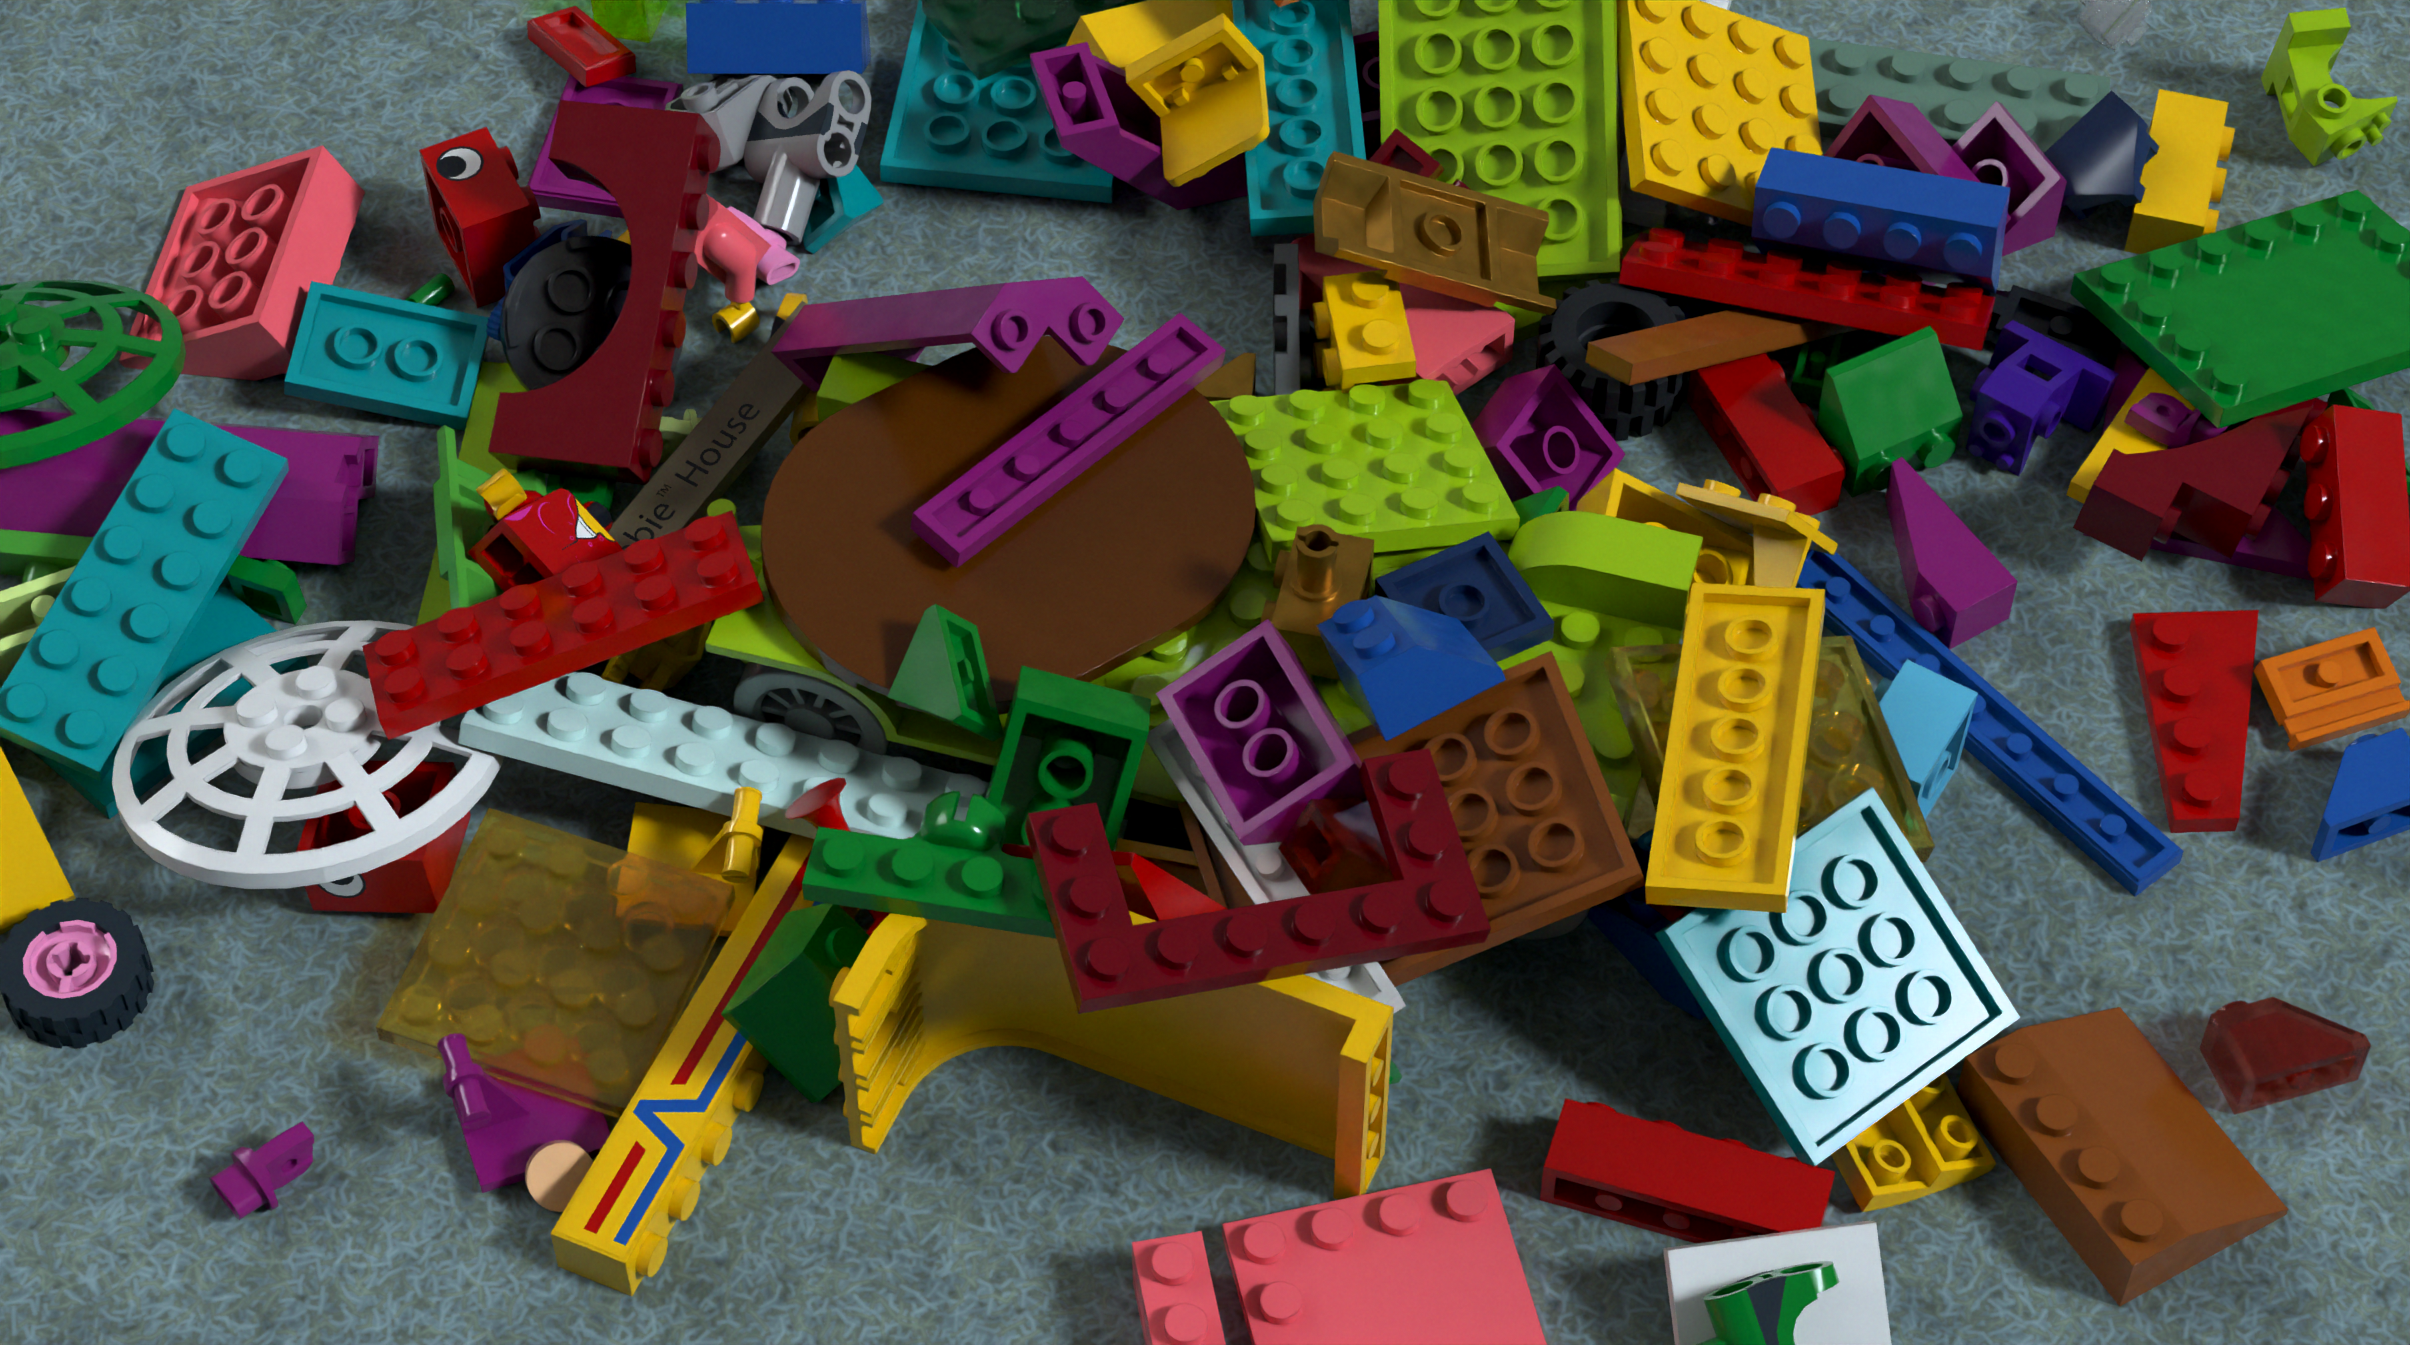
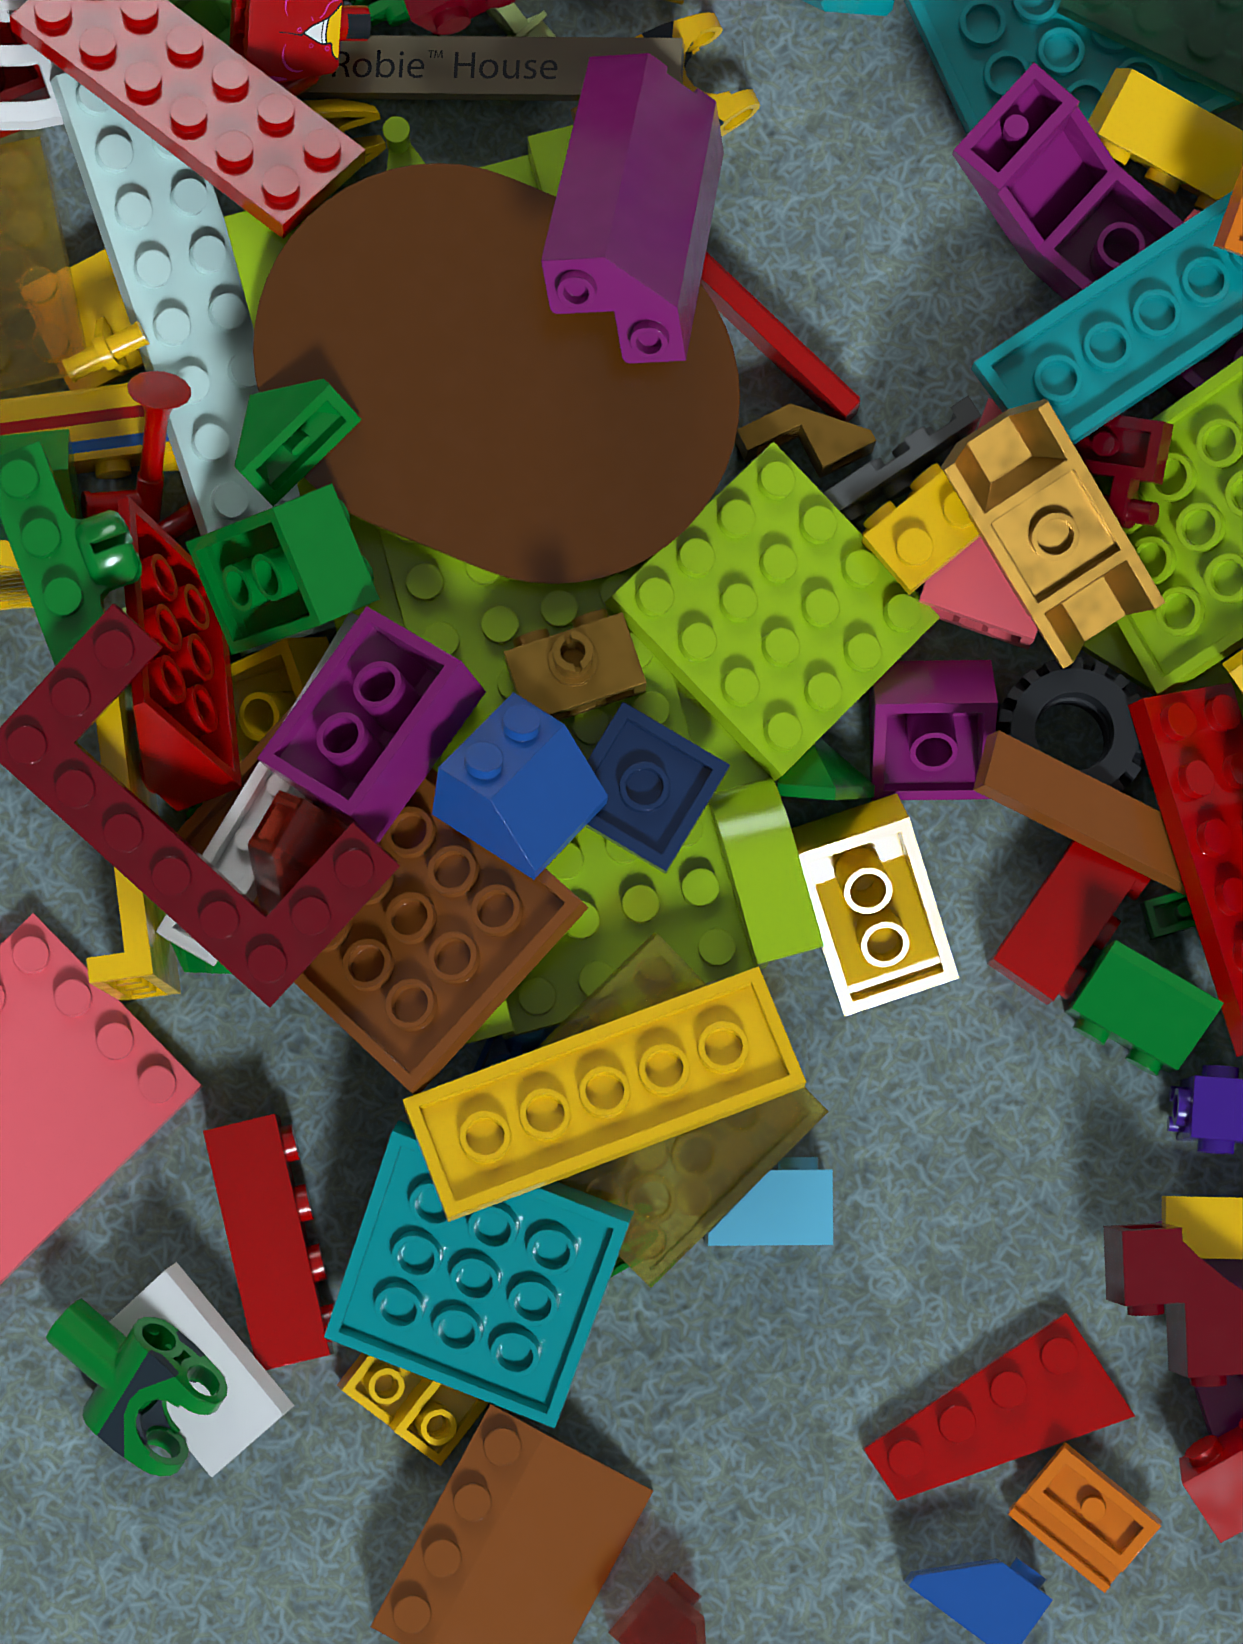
camera: 55 degrees right, 30 degrees up
magenta plate [910,313,1226,568] -> none
yellow bracket [1125,13,1270,187] -> none
yellow plate [1675,479,1838,588] -> none
blue tile [1796,549,2184,897] -> none
magenta slope [1885,457,2018,650] -> none

